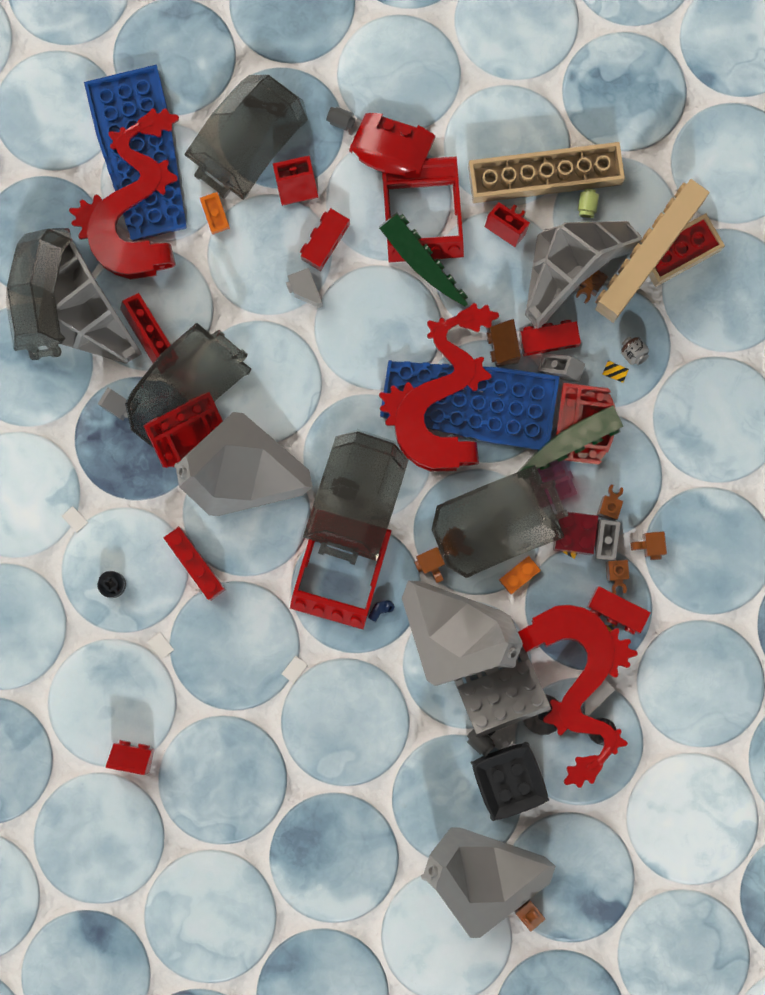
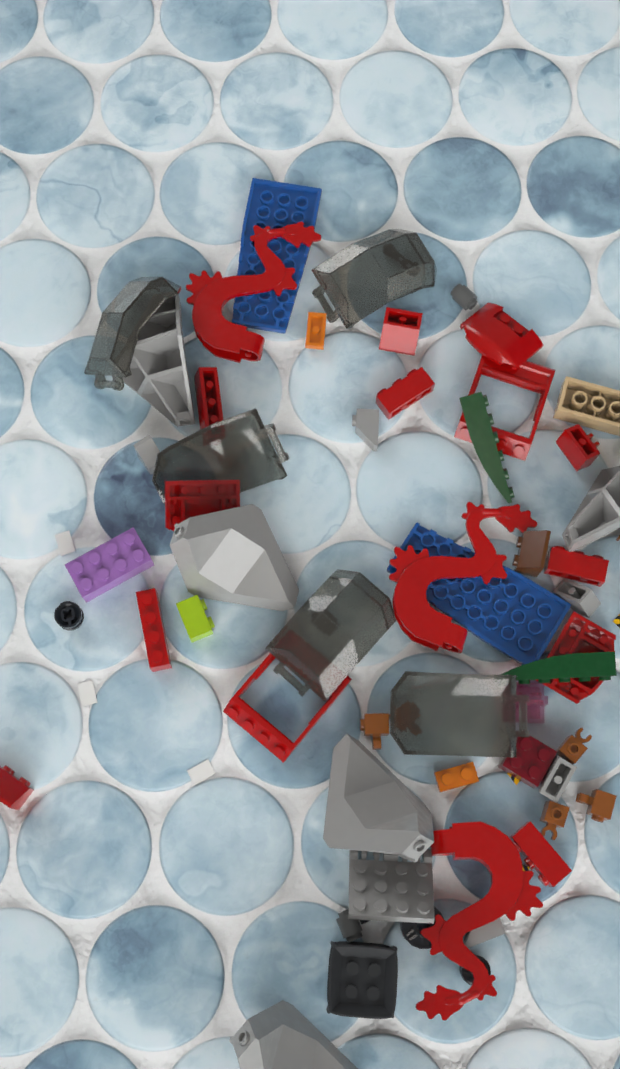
camera: 20 degrees right, 10 degrees down
dark blue arm [368,600,395,622] -> none
none -> medium lavender brick [65,527,154,603]
none -> lime brick [176,595,215,643]

